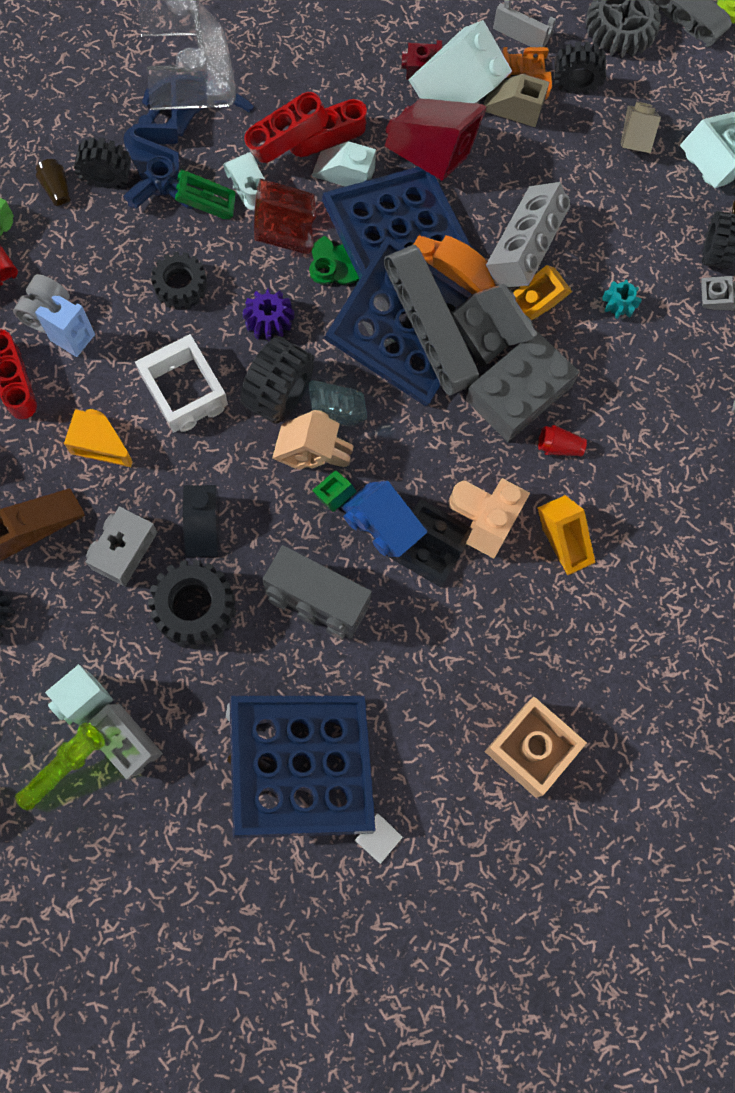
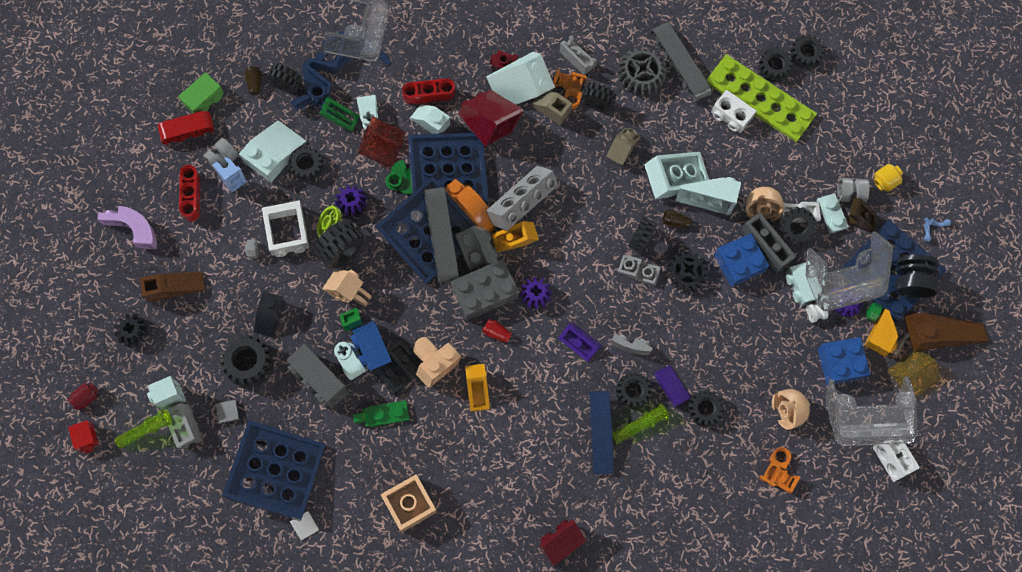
camera: 20 degrees right, 0 degrees up
light orange slope [64,409,133,467] -> none
light grey brick [86,506,158,587] -> none
red beam [244,92,328,163] -> none
clear light blue slope [308,380,367,426] -> none
teal gear [602,280,642,319] -> none
none -> light grey tile [216,400,240,424]
none -> light aqua slope [239,121,307,183]
none -> light grey tile [245,239,258,259]
none -> lime wheel [316,206,342,237]
none -> light aqua piece [334,342,368,380]
none -> green hinge [353,400,410,427]
none -> dark purple gear [519,277,552,310]
none -> dark purple slope [558,322,602,362]

